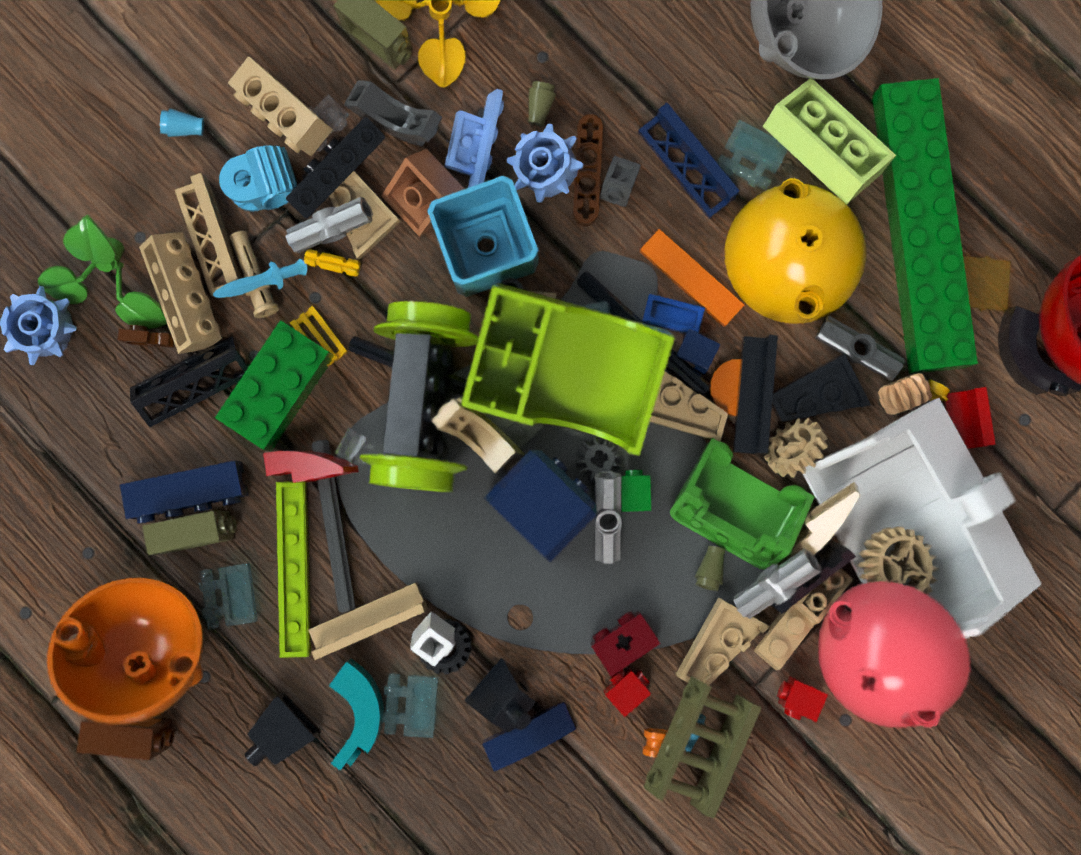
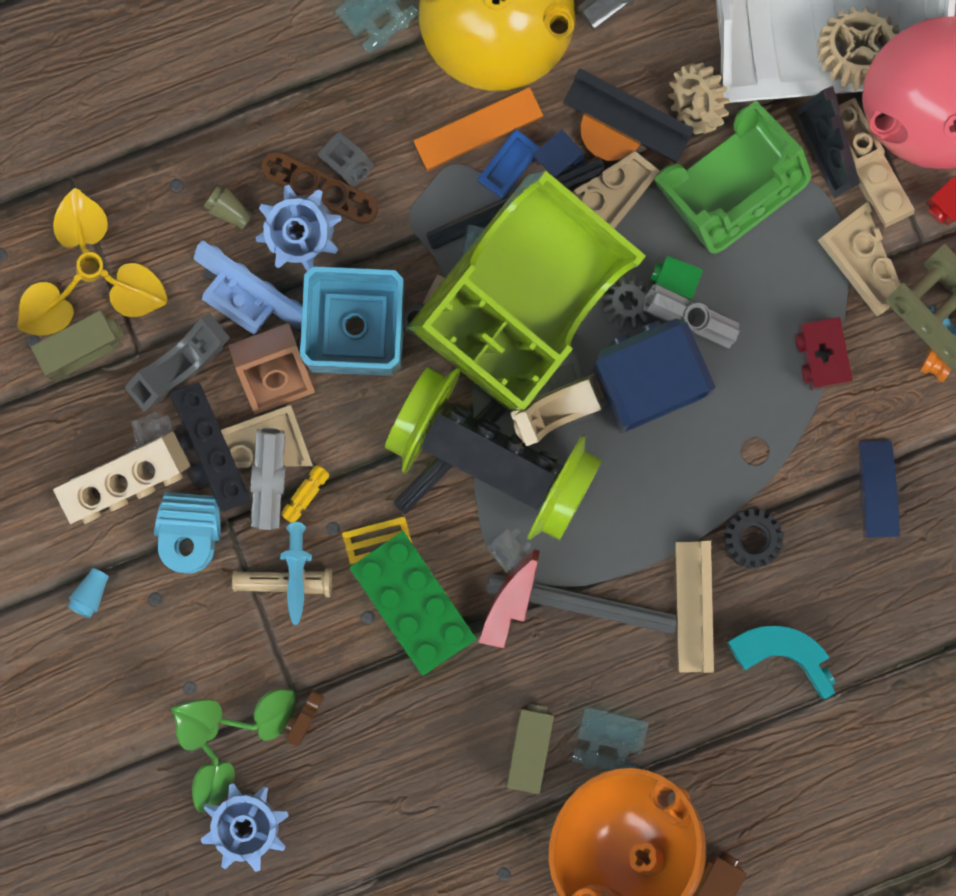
camera: 70 degrees left, 0 degrees up
dark blue brick [120,461,249,524] -> none
black fence [130,335,249,427] -> none
tan brick [139,232,222,354] -> none
tan fence [175,173,242,297] -> none
black torso [245,692,320,766] -> none
lime tile [276,481,311,658] -> none
clear light blue plate [382,673,438,738] -> none
white brick [410,611,455,666] -> none
black torso [464,658,536,733] -> none
red brick [603,667,651,718] -> none
dark blue fence [638,103,740,219] -> none
olive cone [694,546,725,591] -> none
light grey piece [733,548,821,619] -> none
black wing [772,354,871,422] -> none
slope [778,482,860,566] -> none

